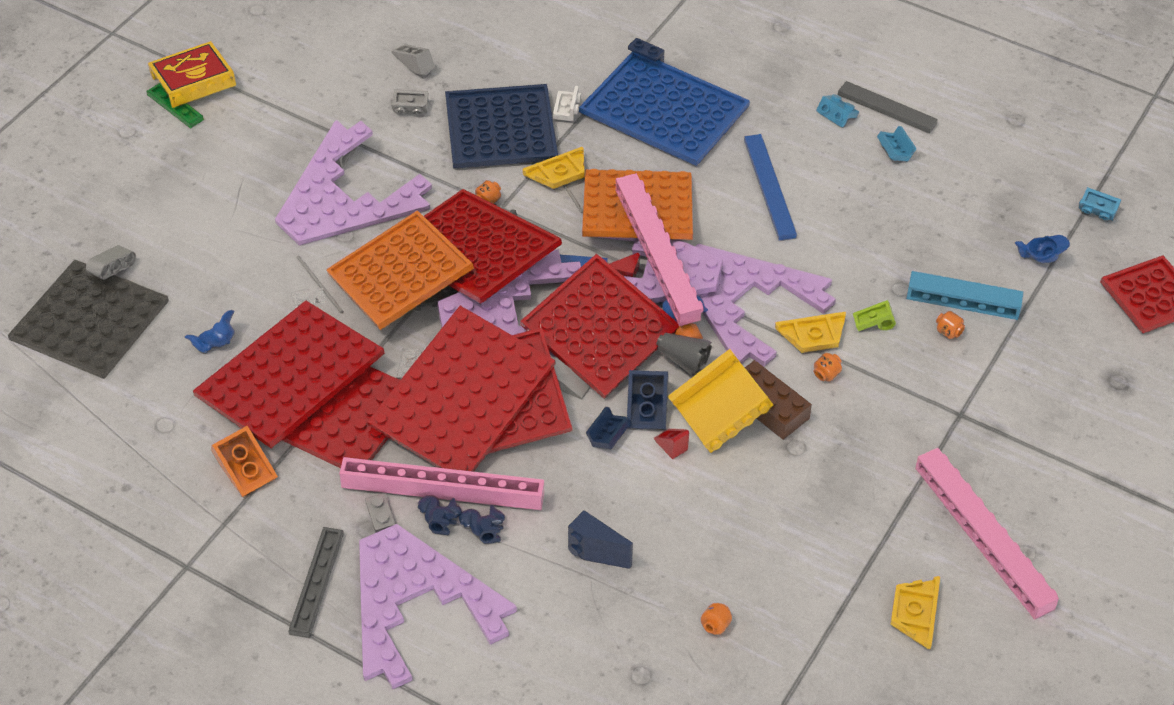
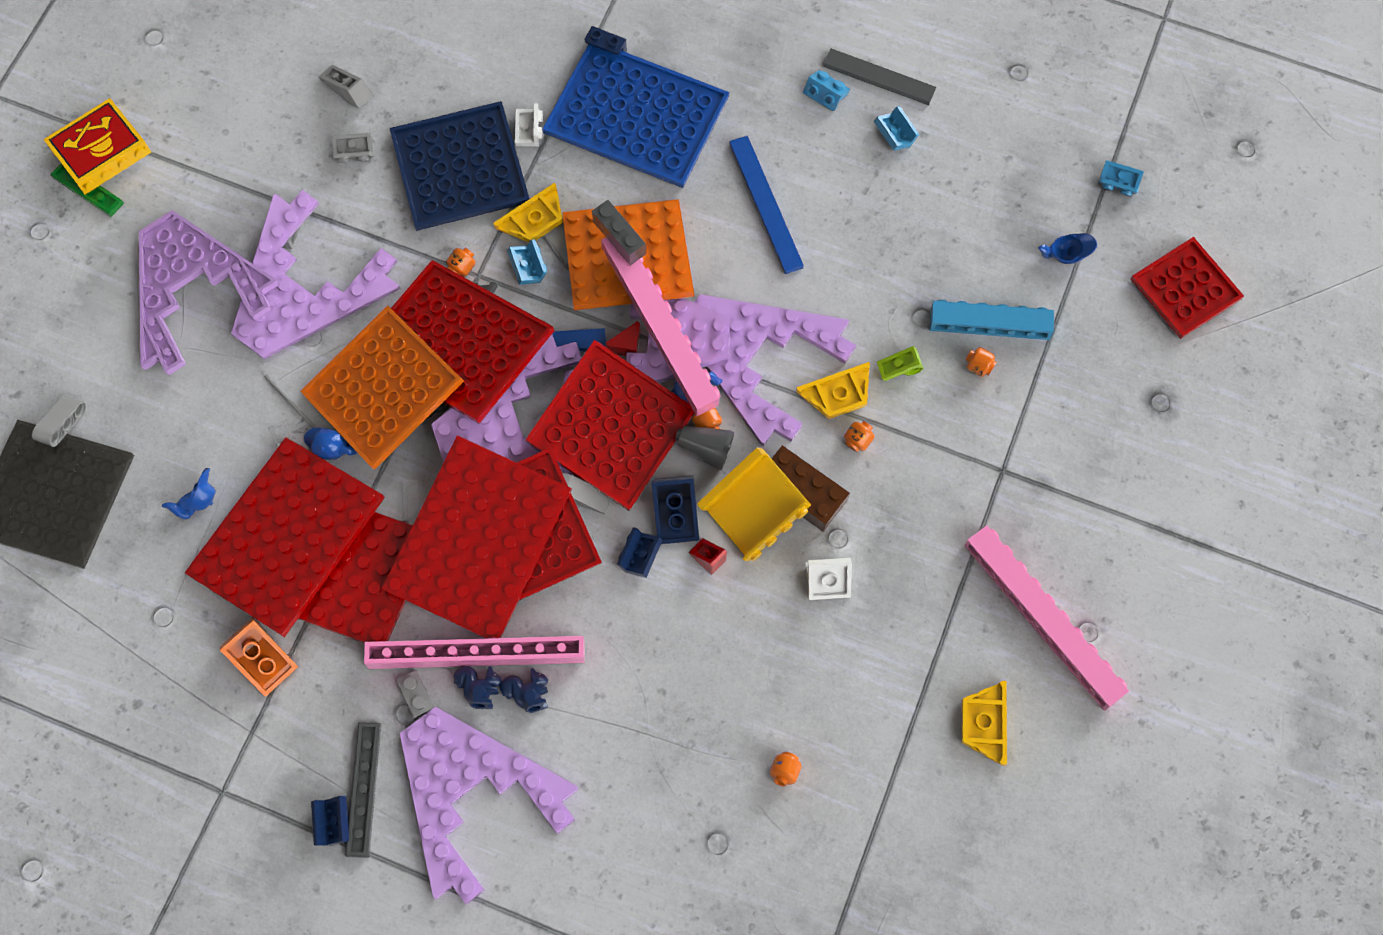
camera: 10 degrees left, 20 degrees up
dark blue slope [568,510,633,569] -> none
none -> lavender wing [139,210,280,375]
none -> blue hair [304,428,357,460]
none -> dark blue bracket [311,796,349,846]
none -> dark azure bracket [507,240,547,285]
none -> dark grey brick [592,200,646,265]
none -> white bracket [805,558,852,600]

